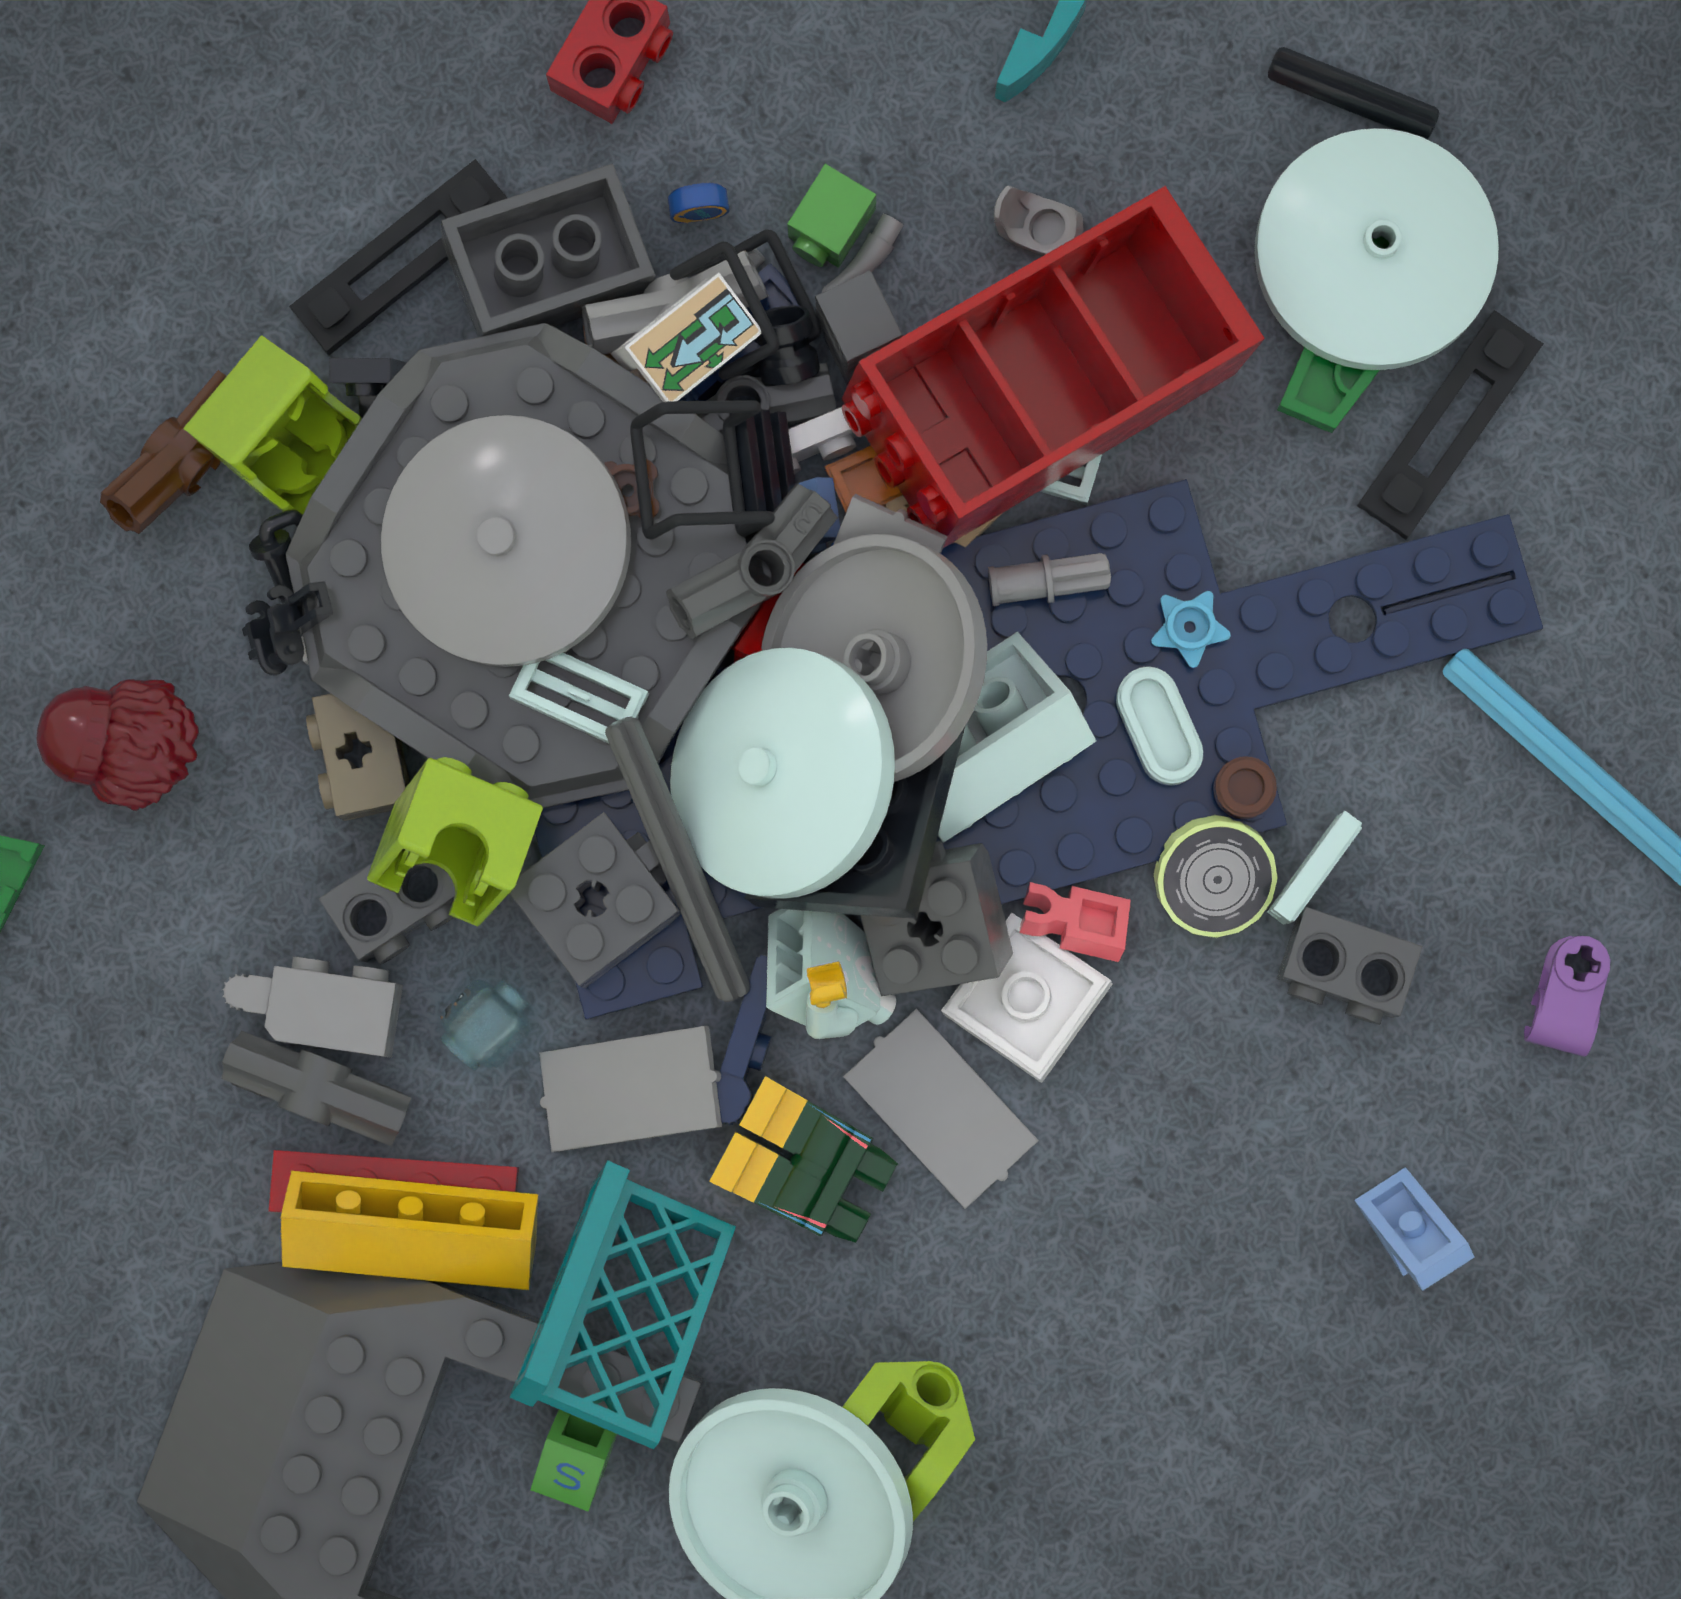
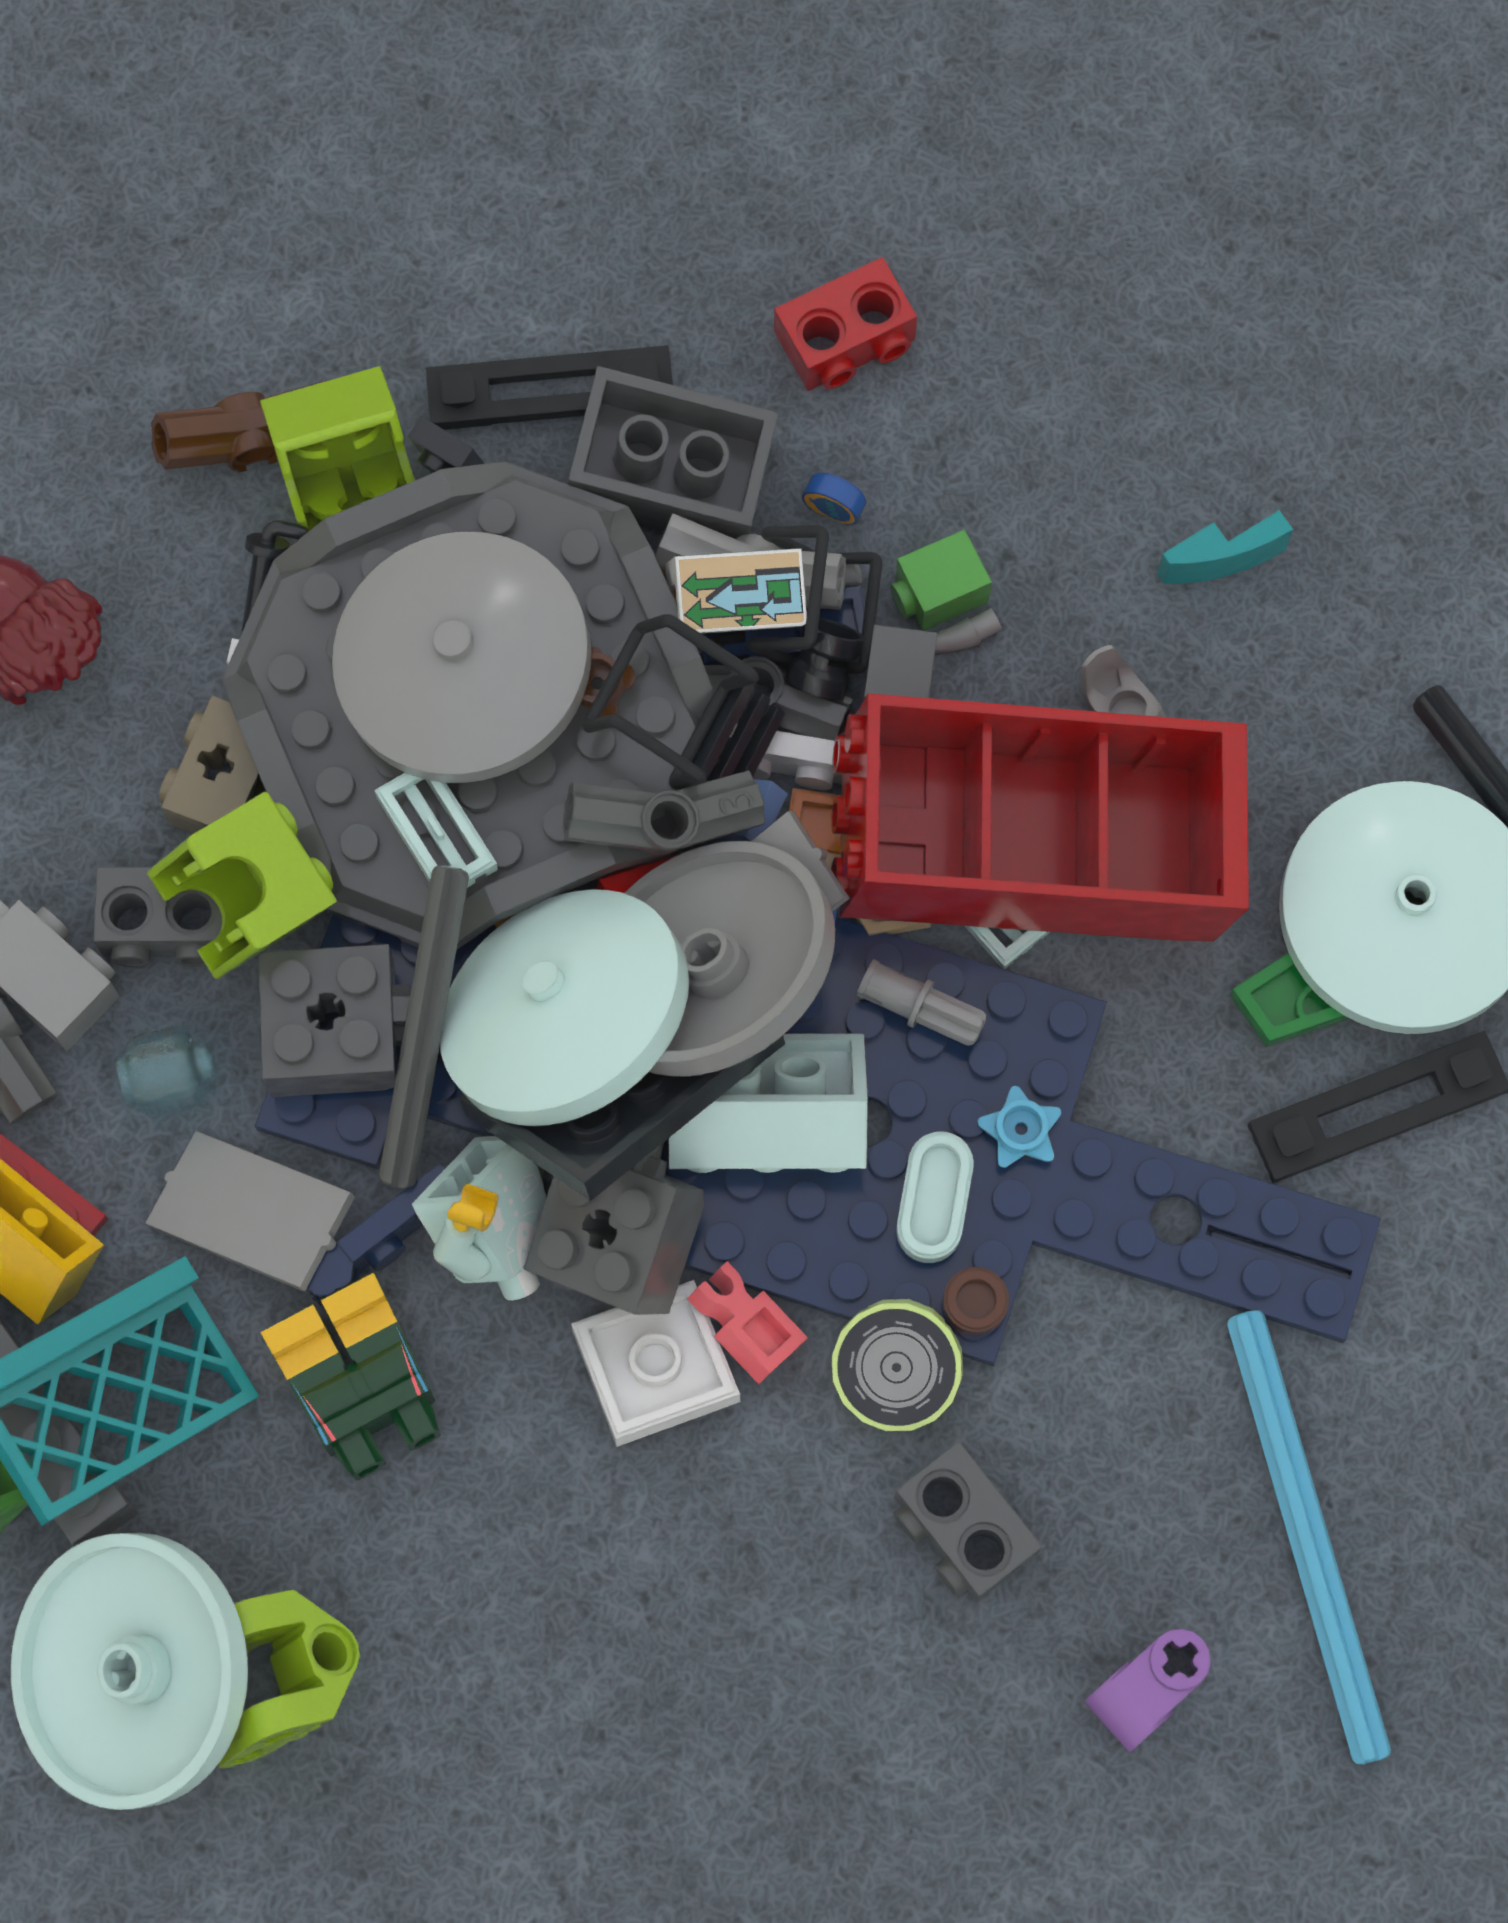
camera: 30 degrees right, 10 degrees down
black piece [242,581,333,676] -> none
light grey piece [843,1008,1039,1209] -> none
light aqua tile [1267,811,1362,925] -> none
light blue slope [1355,1167,1474,1291] -> none

